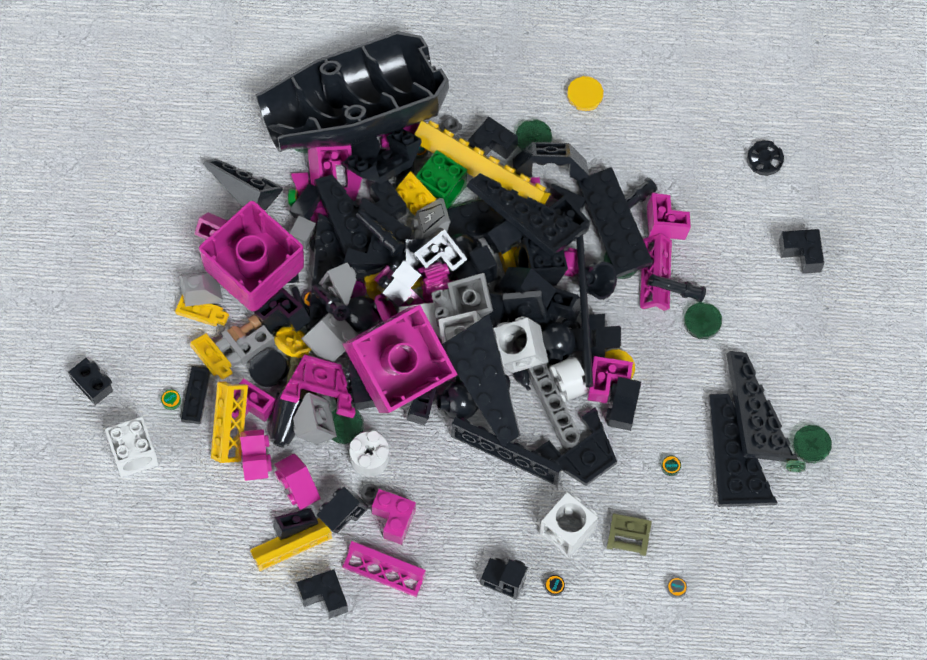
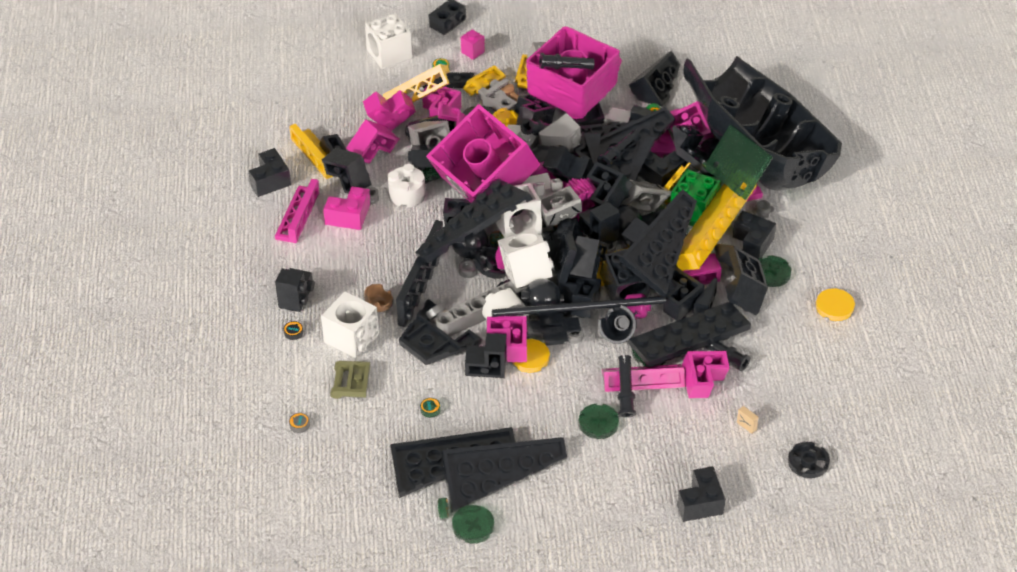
camera: 85 degrees right, 20 degrees down
none -> medium nougat hair [364,284,394,312]
none -> black brick [408,145,434,170]
none -> flat silver tile [426,303,446,319]
none -> dark pink brick [461,29,485,60]
none -> black pin [539,53,594,70]
none -> clear green window [702,125,773,200]
none -> tan tile [737,406,759,434]

